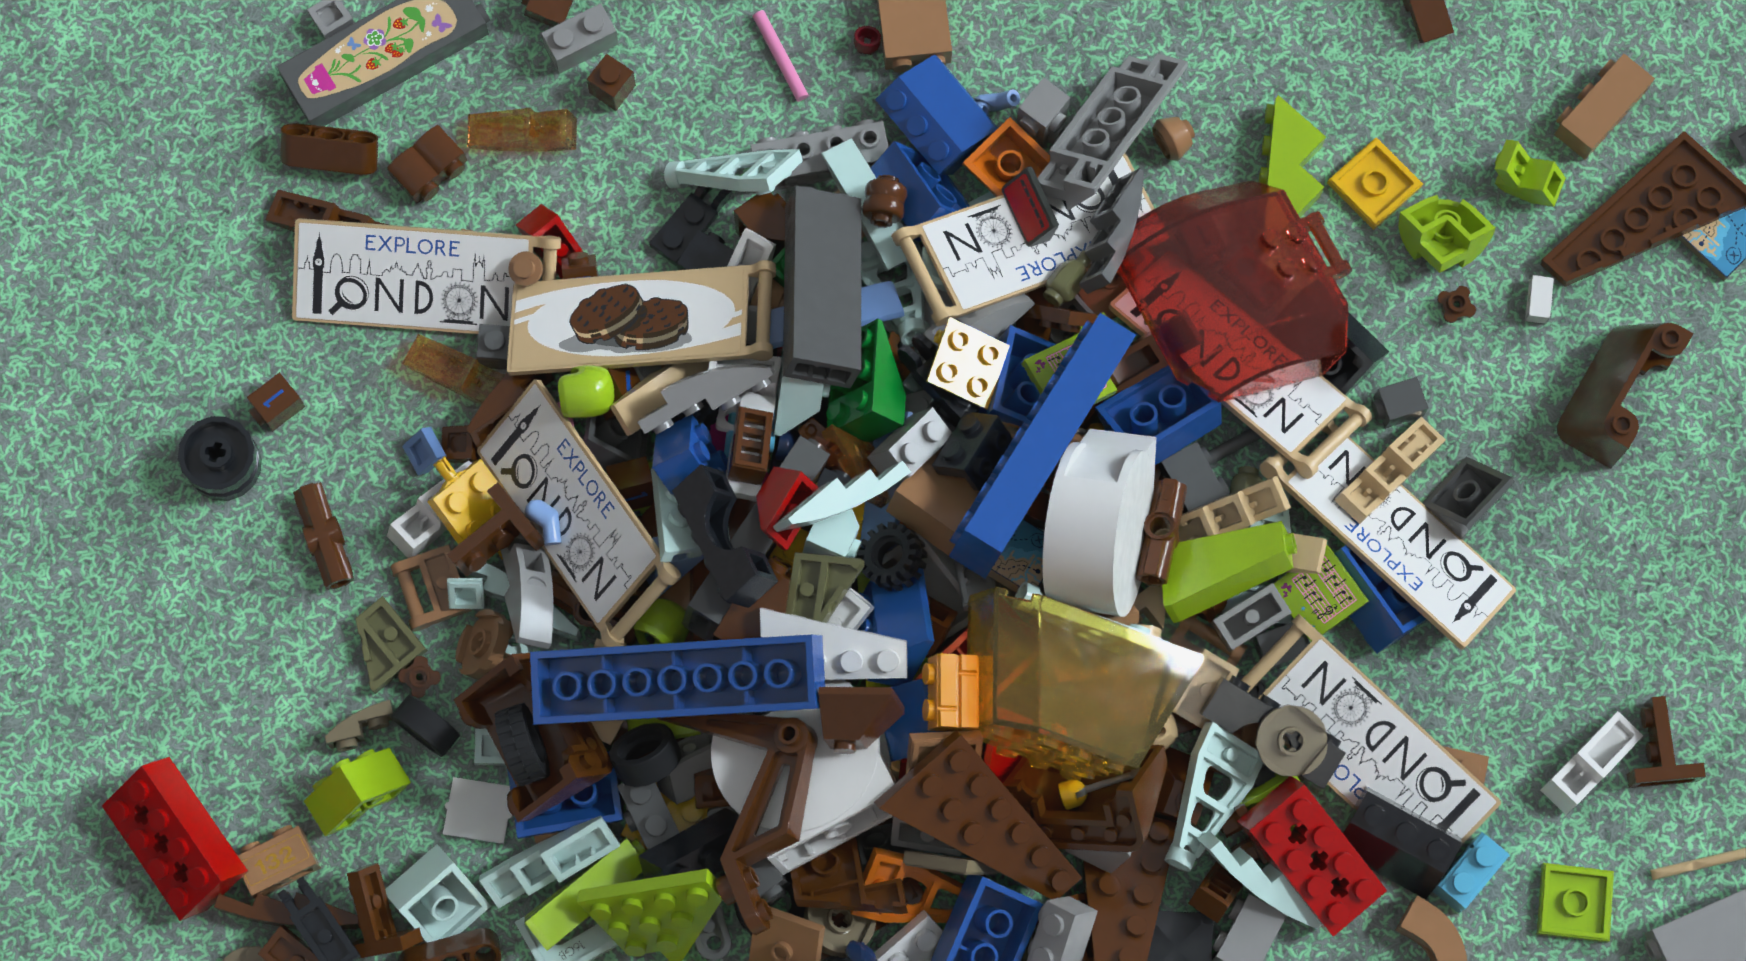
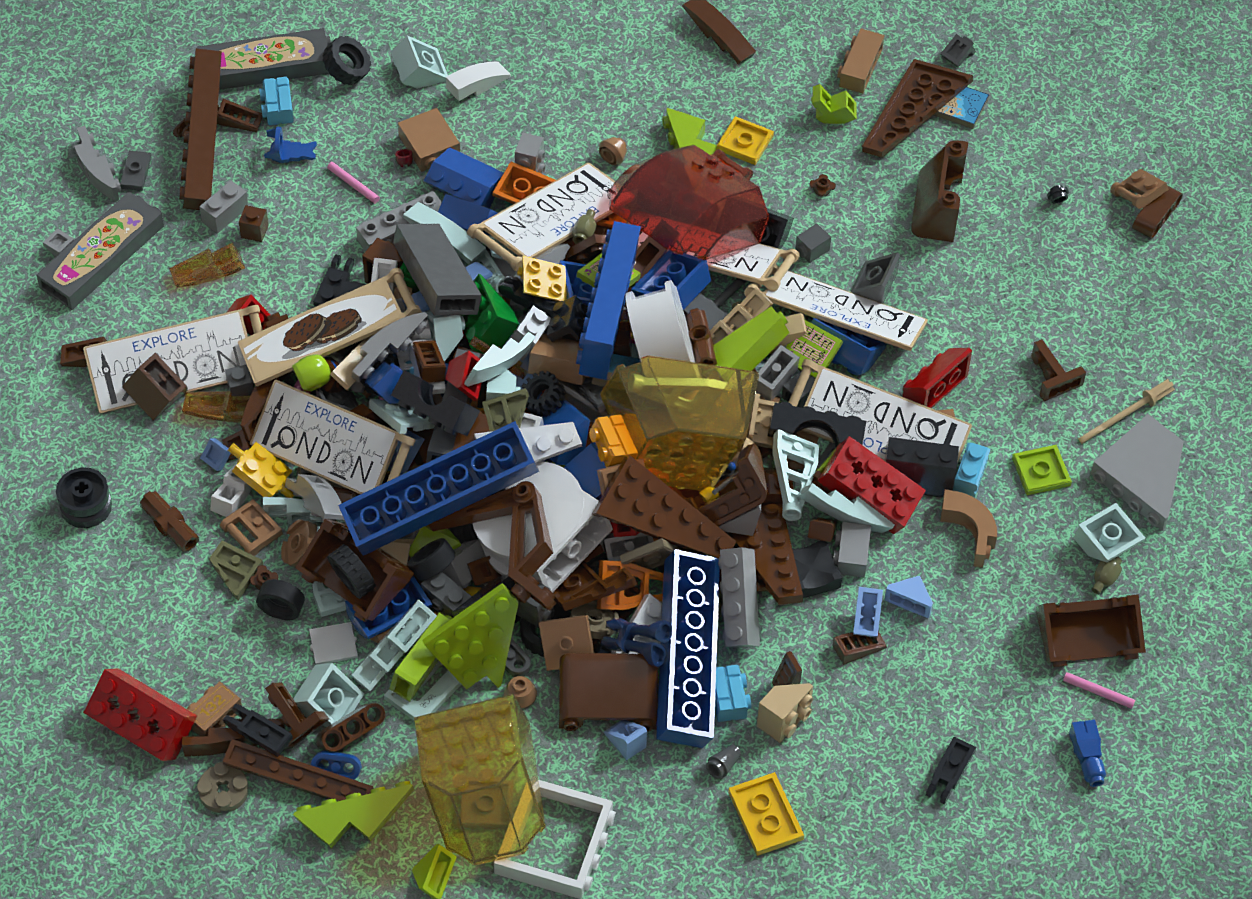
camera: 20 degrees left, 20 degrees down
reddish brown brick [247,372,305,432] -> none
reddish brown beam [280,123,378,175] -> none
lime brick [304,747,411,837] -> none
dark tan slope [325,700,395,752] -> none
reddish brown brick [387,125,467,204] -> none
reddish brown bracket [447,482,544,577] -> none
light aqua slope [447,578,484,609] -> none
medium nougat plate [508,251,543,286] -> none
light blue arm [525,500,562,545] -> none
light aqua plate [664,149,803,195] -> none
reddish brown slope [818,687,905,754] -> none
reddish brown piece [862,175,907,228] -> none
light blue arm [974,90,1020,115] -> none
slope [1002,166,1059,247] -> none
light grey slope [1038,53,1188,211] -> none
dark grey slope [1079,168,1144,294] -> none
dark tan plate [1255,704,1328,776] -> none
tan slope [1334,417,1446,524] -> none
lime brick [1398,195,1496,273] -> none
white piece [1525,275,1554,324] -> none
white slope [1540,711,1643,815] -> none
none -> reddish brown slope [122,352,188,421]
none -> red slope [902,348,972,408]

